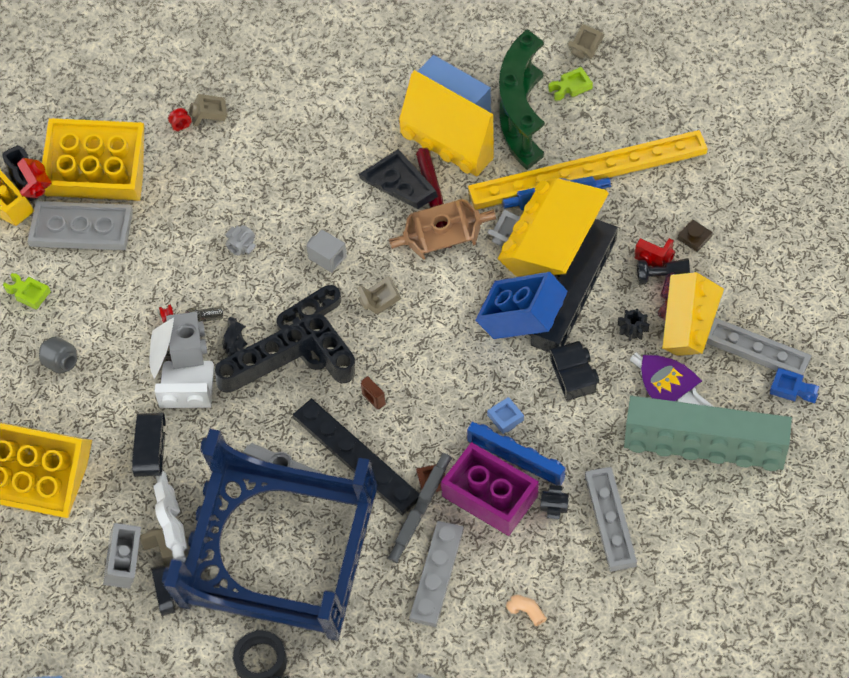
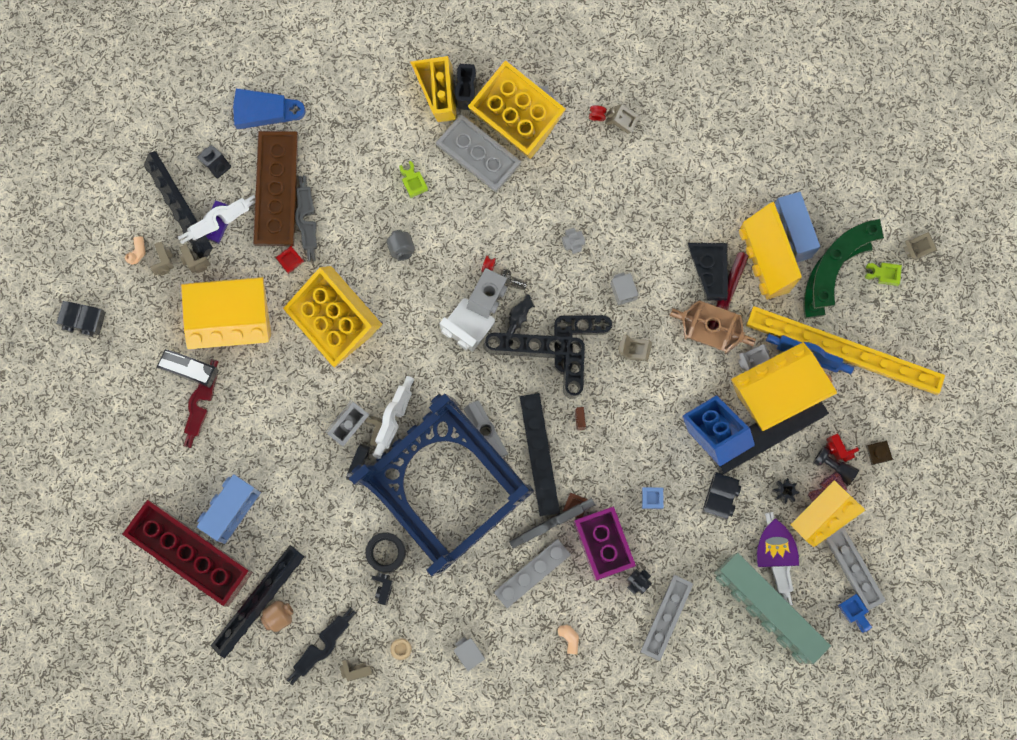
camera: 30 degrees right, 20 degrees up
red bracket [17,158,52,198] -> none
black beam [132,412,166,477] -> none
white sticker [149,317,174,379] -> none
blue plate [467,421,566,486] -> none

